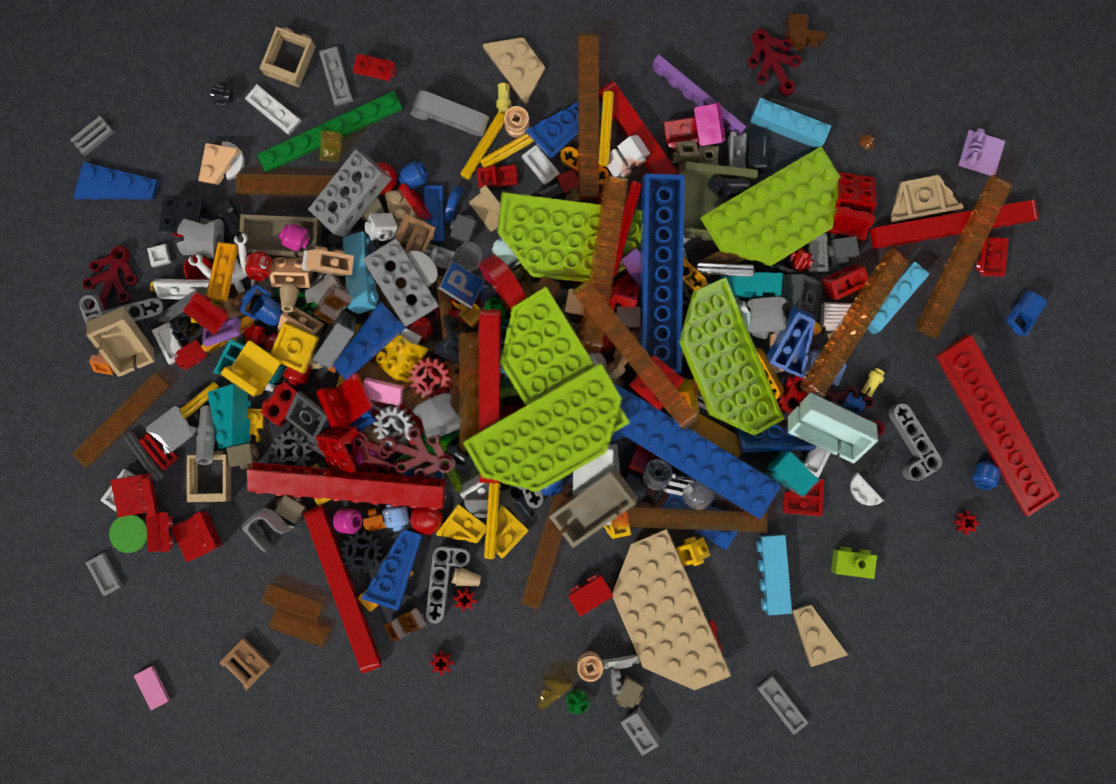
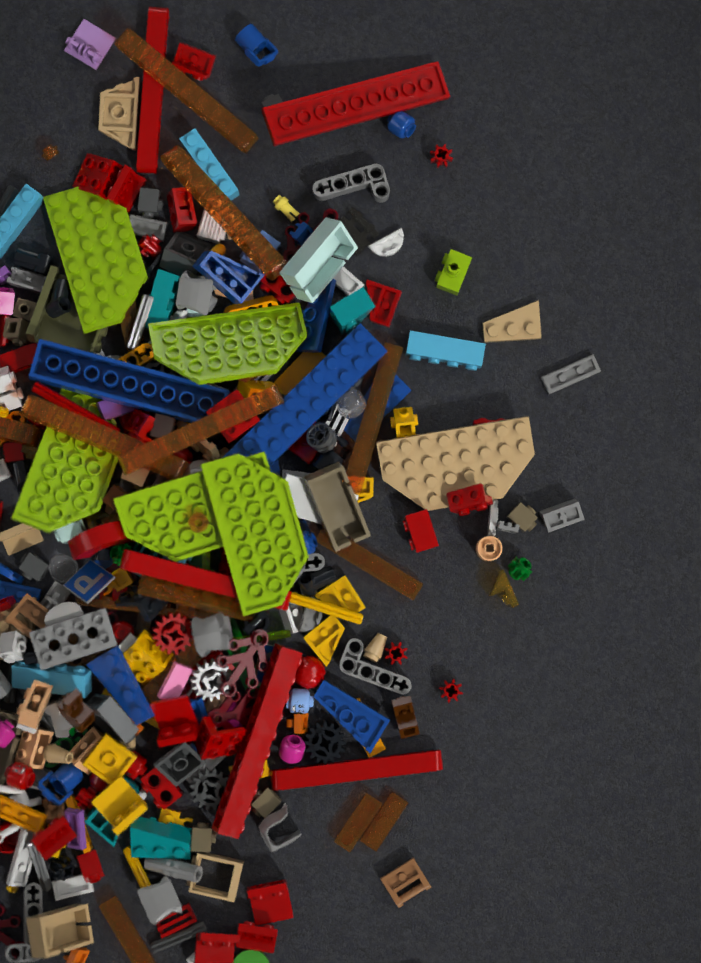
camera: 80 degrees left, 0 degrees up
none -> clear orange plate [189,513,208,533]
none -> red bracket [446,483,493,516]

